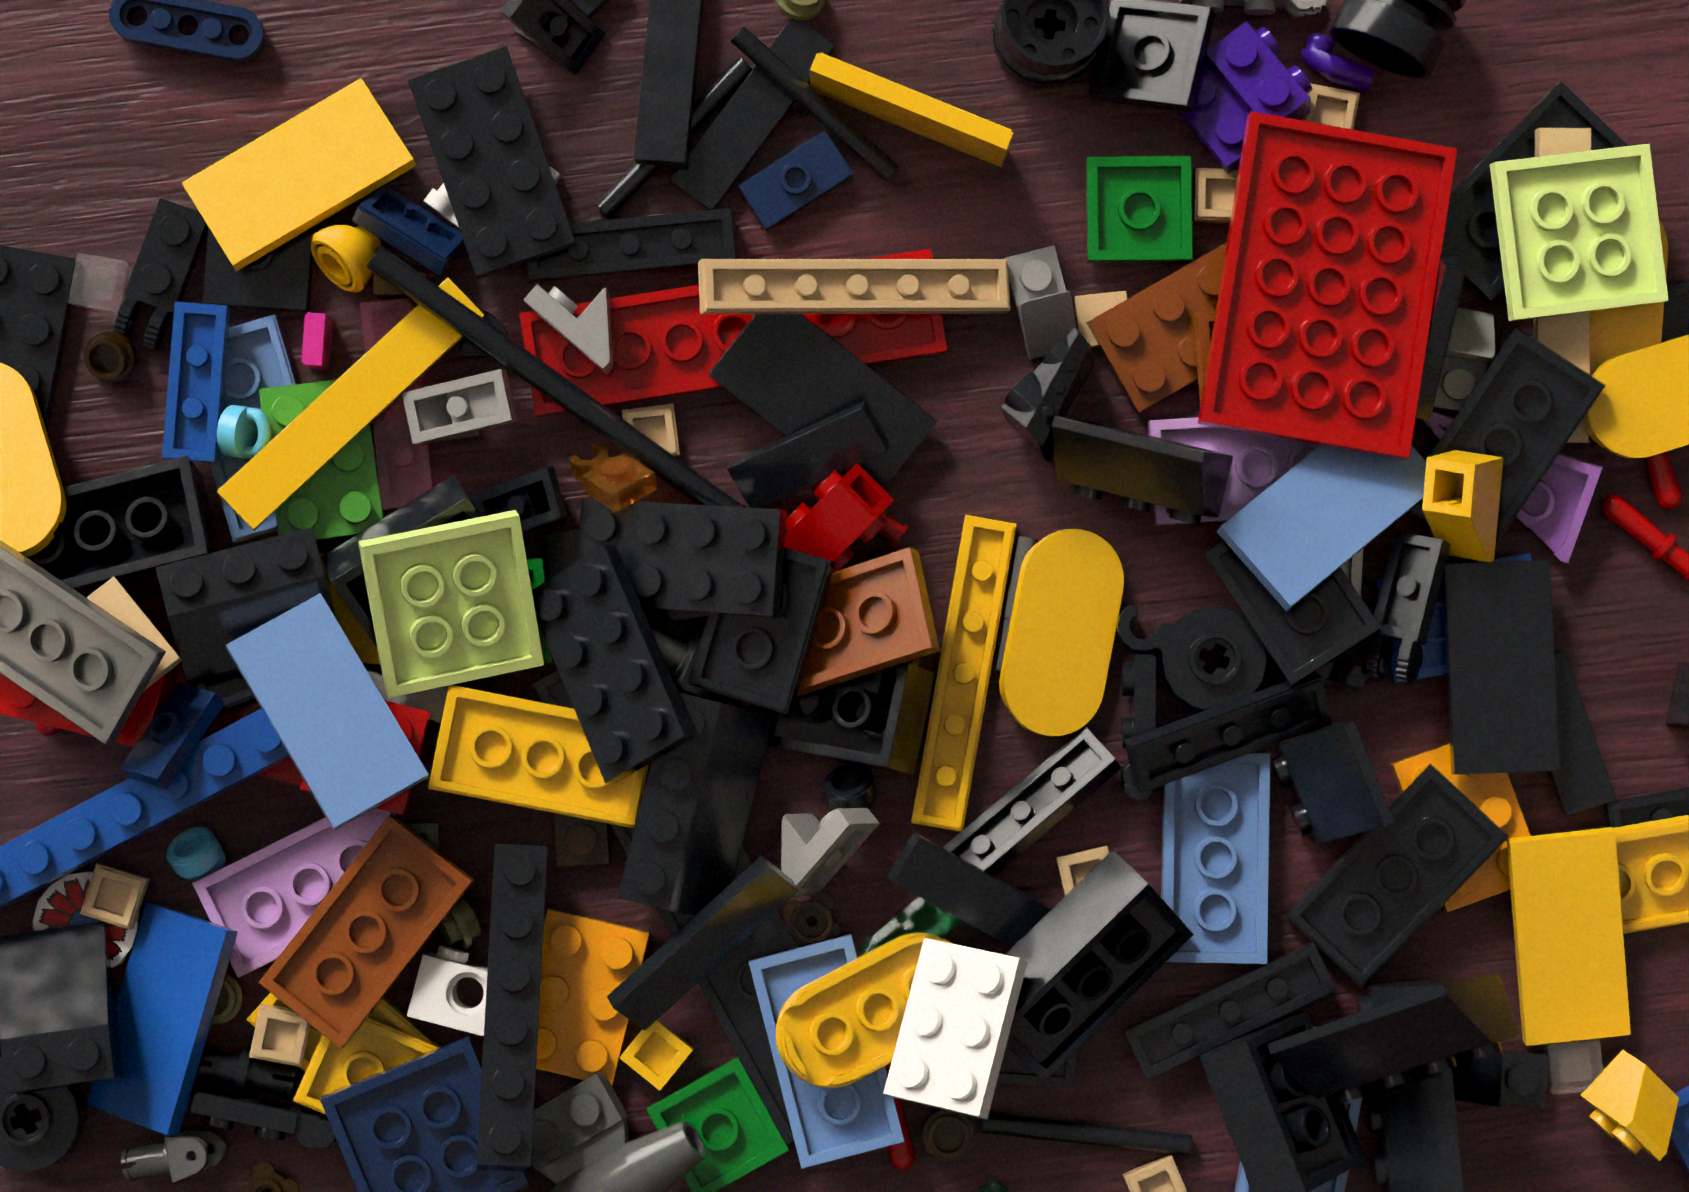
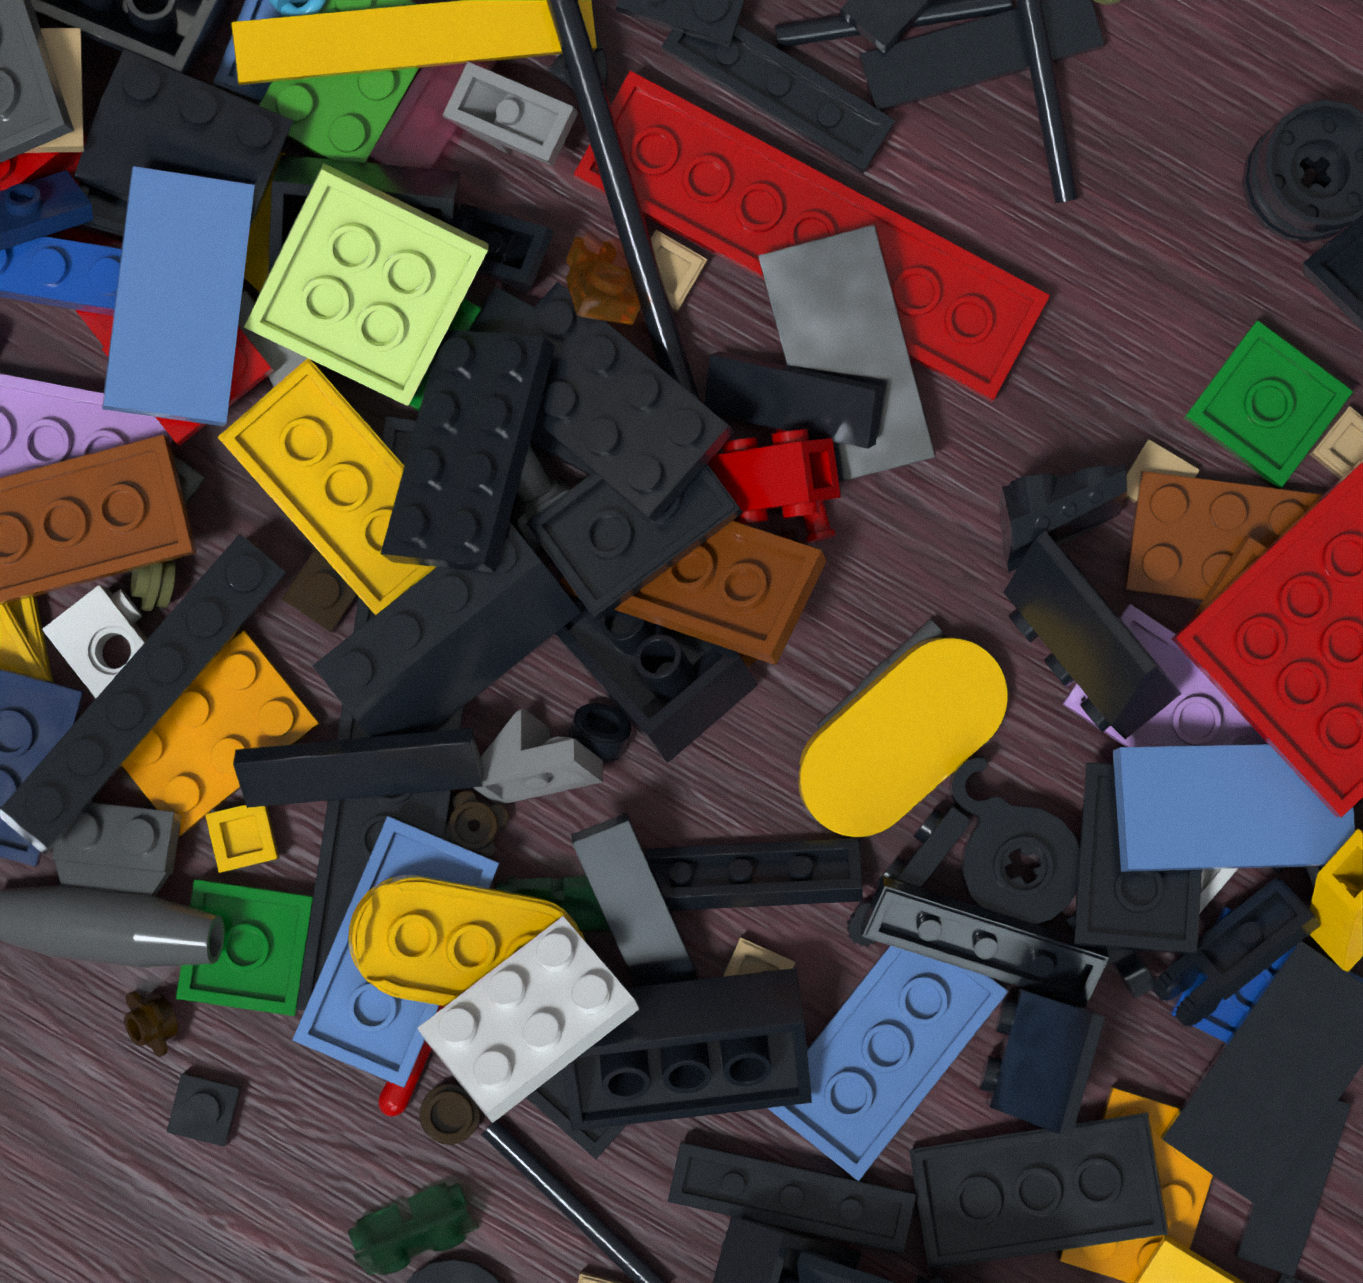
camera: 45 degrees right, 0 degrees up
light grey slope [524,284,614,374] -> none
tan tile [698,259,1010,315] -> none
dark blue plate [738,130,853,232] -> none
yellow tile [810,52,1013,168] -> none
yellow tile [911,515,1017,832] -> none
light grey slope [1004,245,1077,360] -> none

